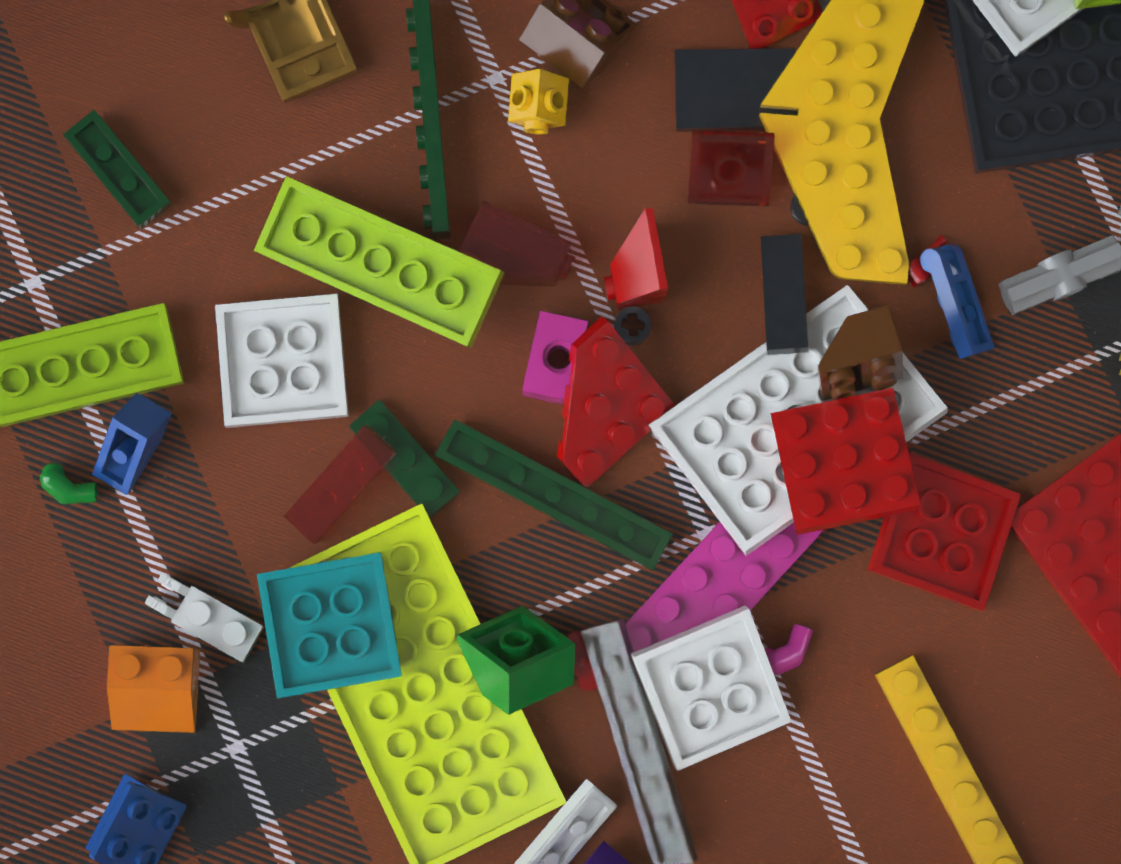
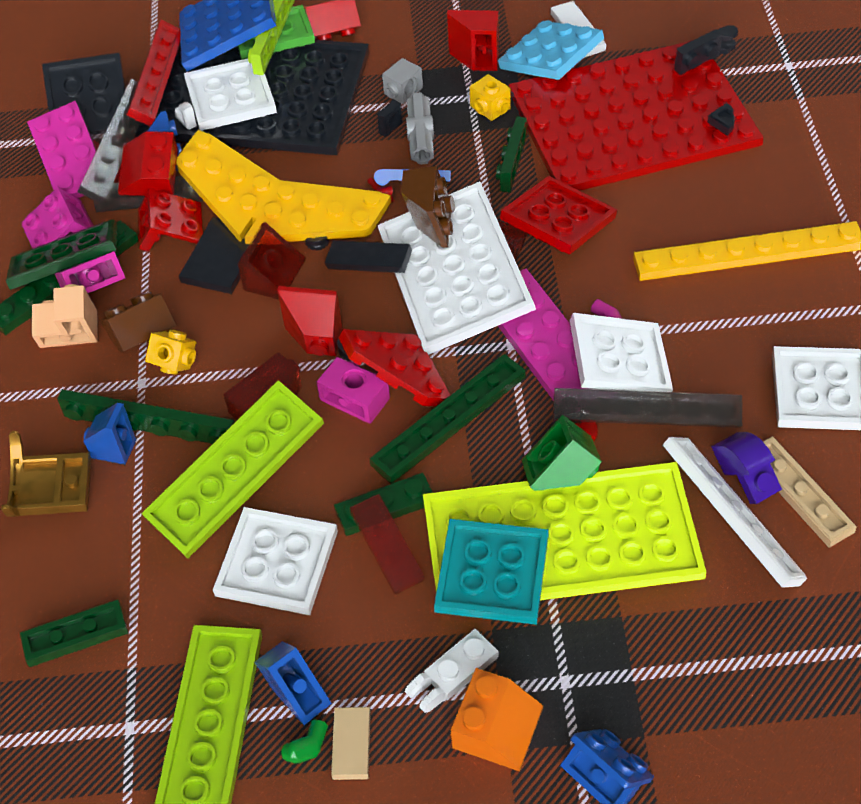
camera: 65 degrees left, 30 degrees down
red plate [770,388,921,535] -> none
none -> blue slope [84,403,136,465]
none -> tan tile [331,707,371,780]
none -> black tile [377,99,403,137]
none -> dark green plate [496,116,527,193]

